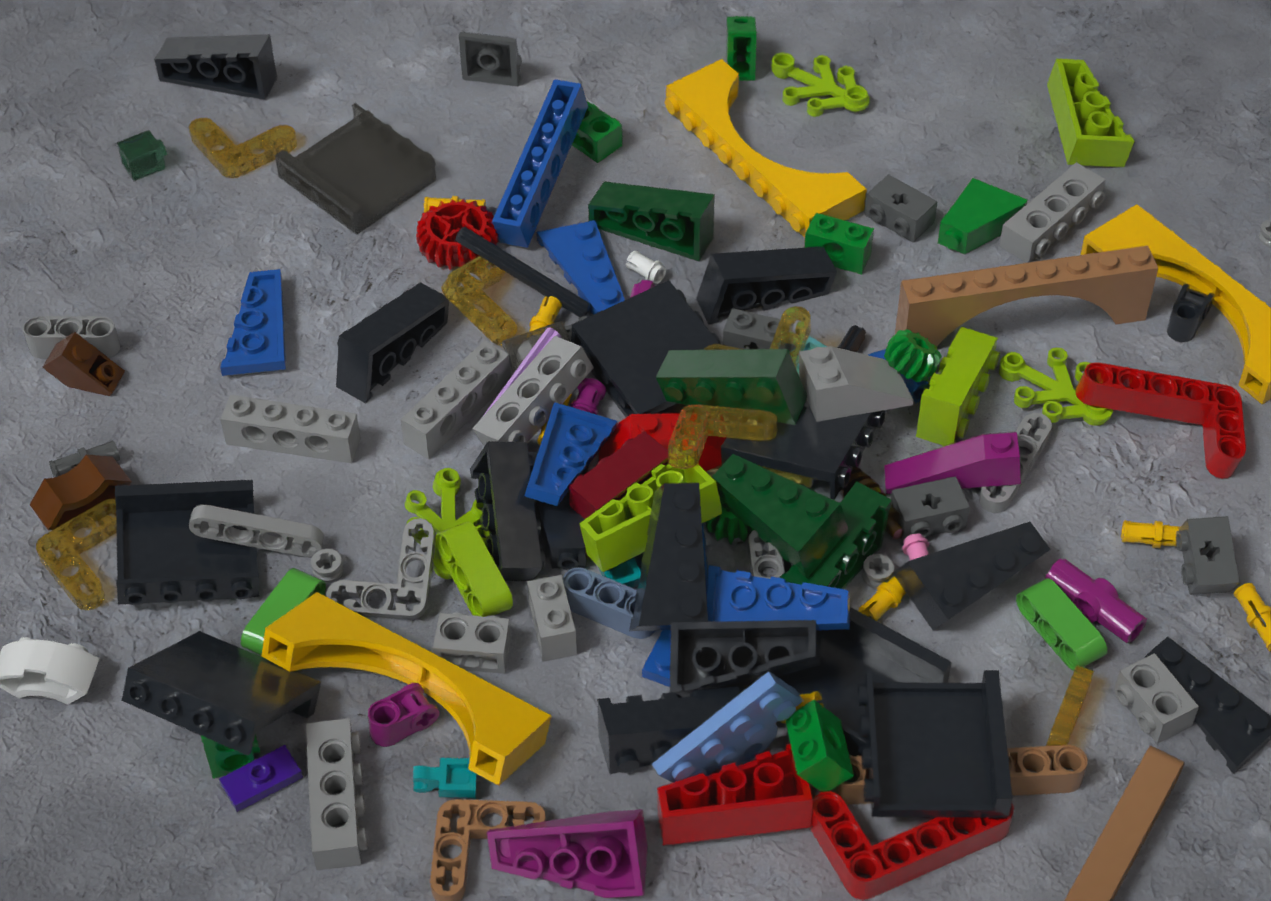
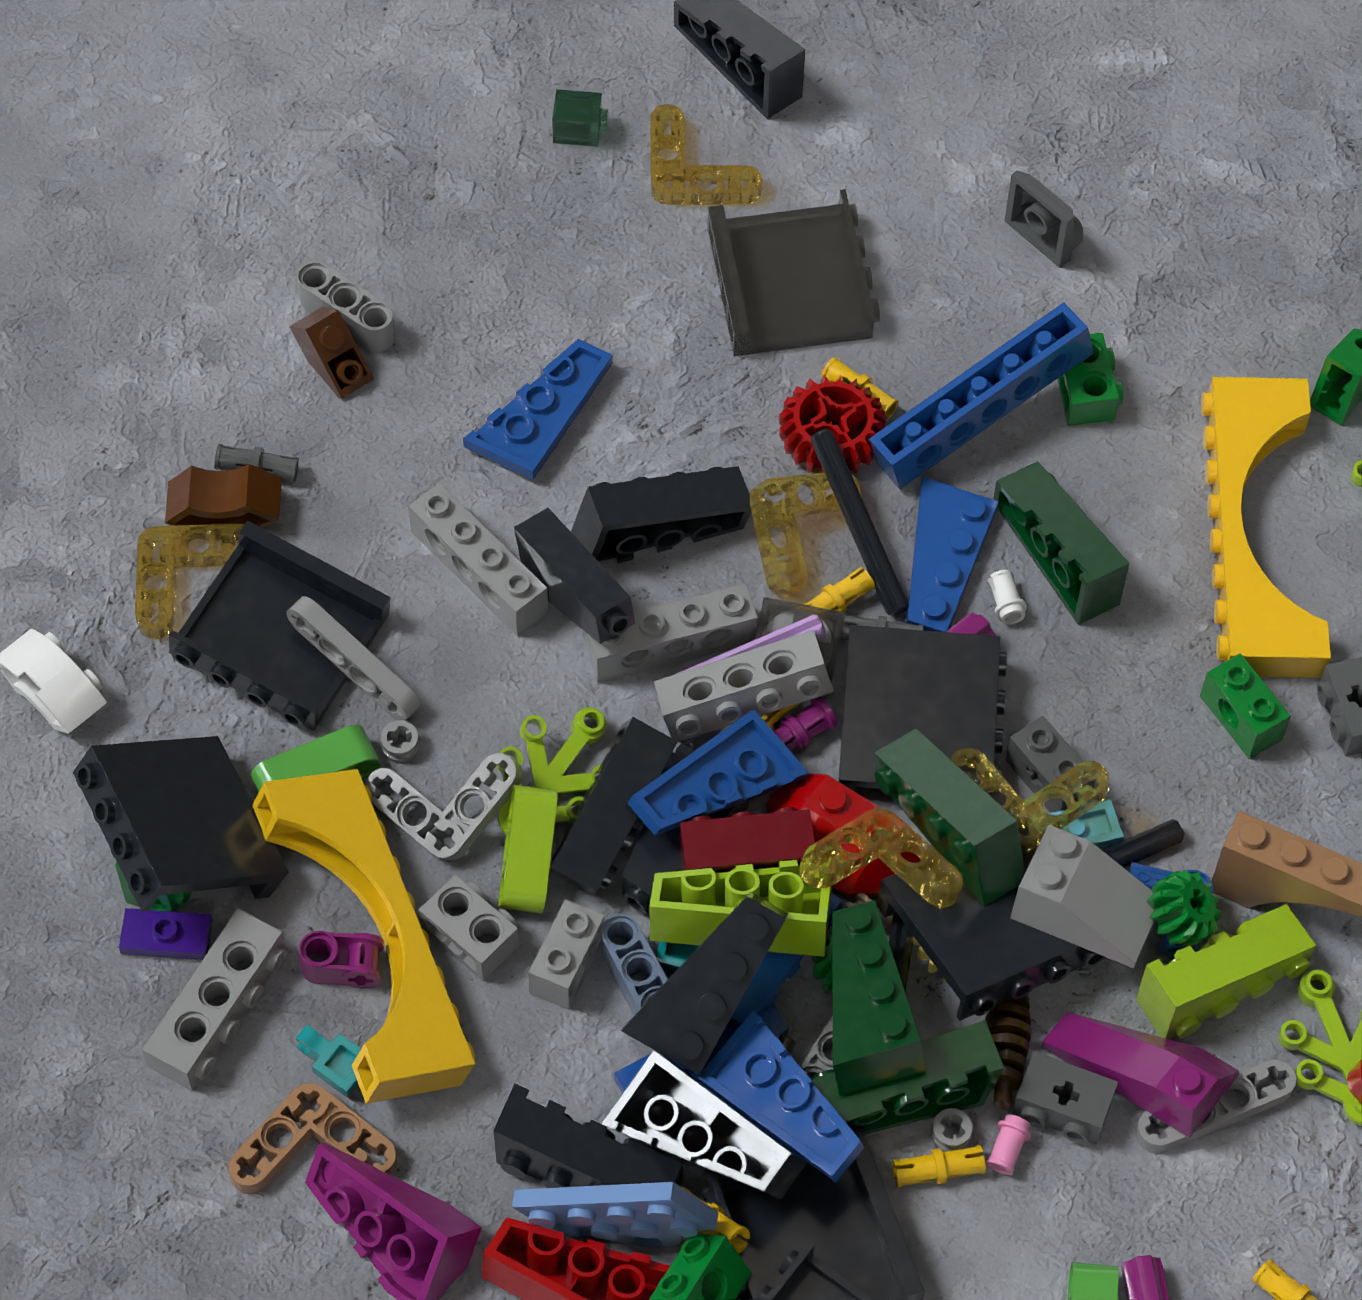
camera: 35 degrees right, 10 degrees up
black wedge [696,246,837,325] -> none
black wedge [893,521,1051,630] -> none
none -> black slope [514,508,635,644]

